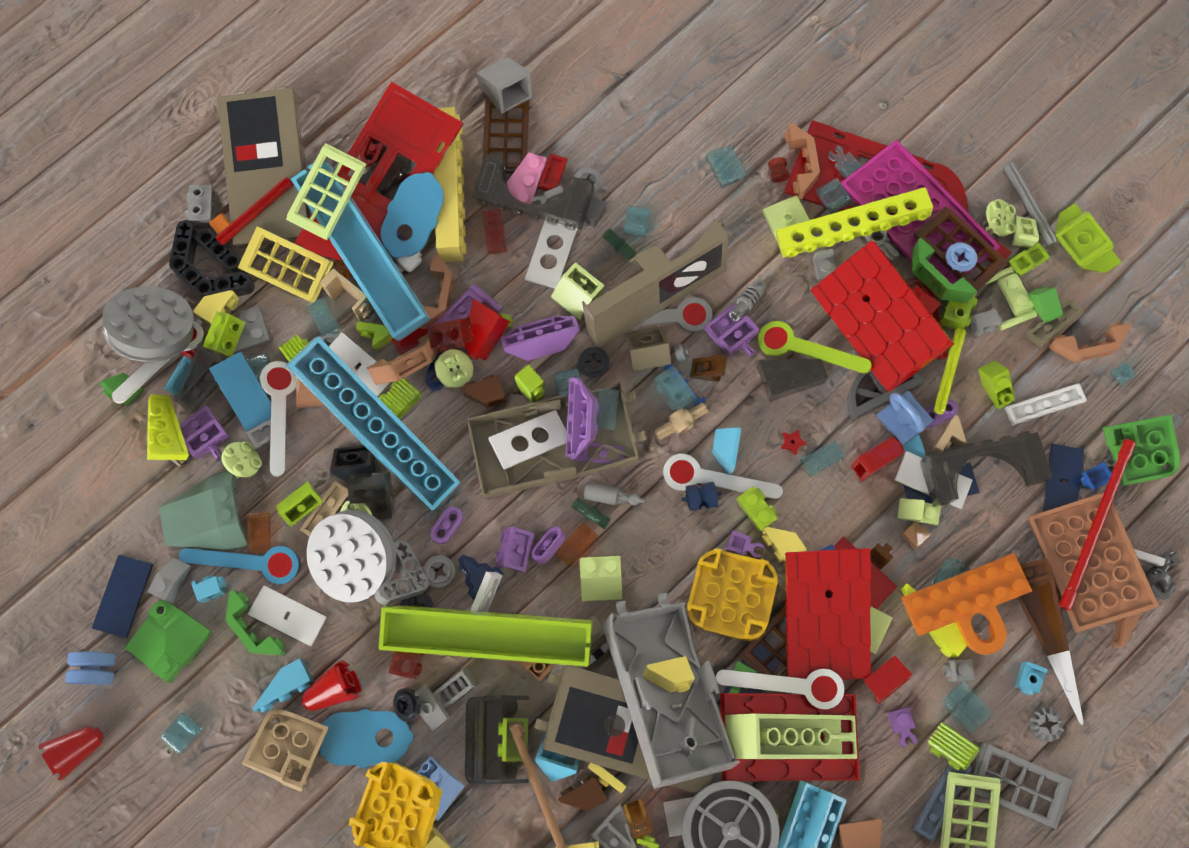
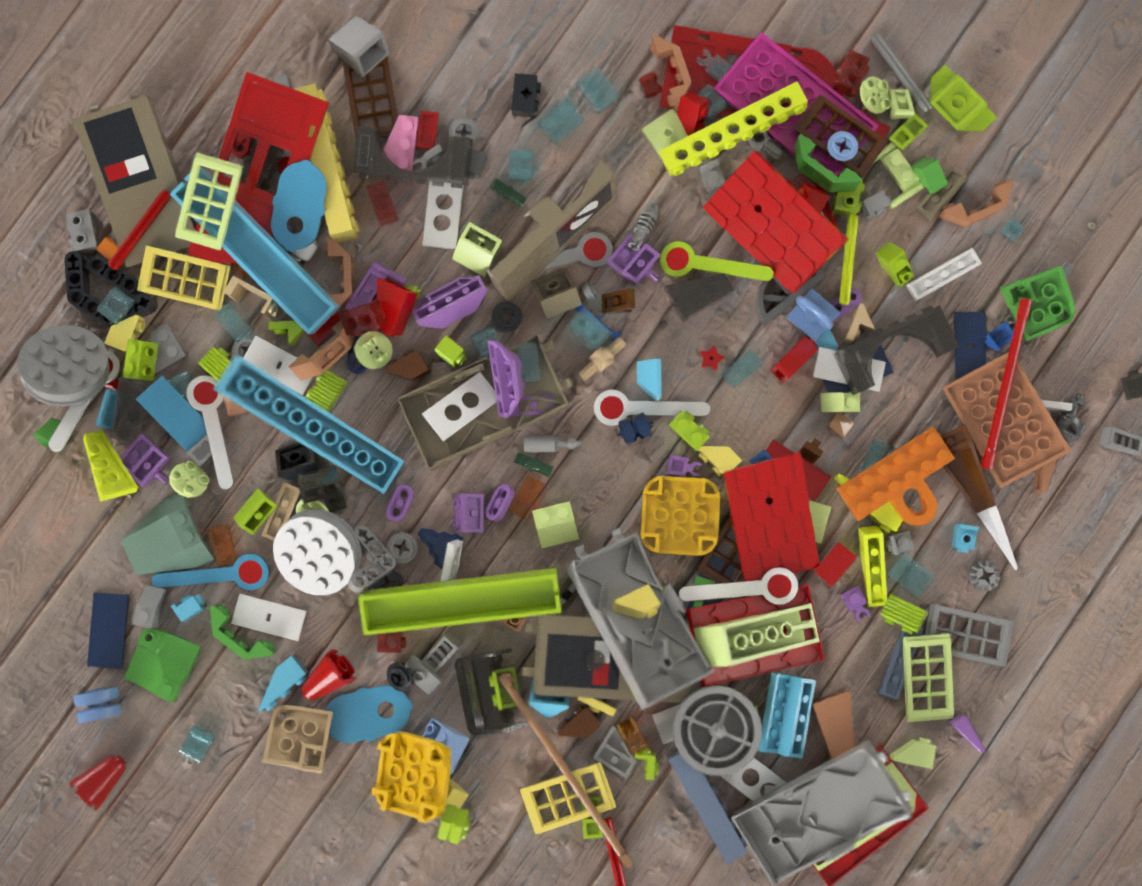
camera: 15 degrees left, 10 degrees up
none -> clear light blue piece [97,287,135,325]
none -> black brick [511,73,541,118]
none -> clear light blue plate [538,99,584,145]
none -> red slope [677,92,709,136]
none -> clear red brick [832,49,870,98]
none -> neon yellow slope [858,525,887,608]

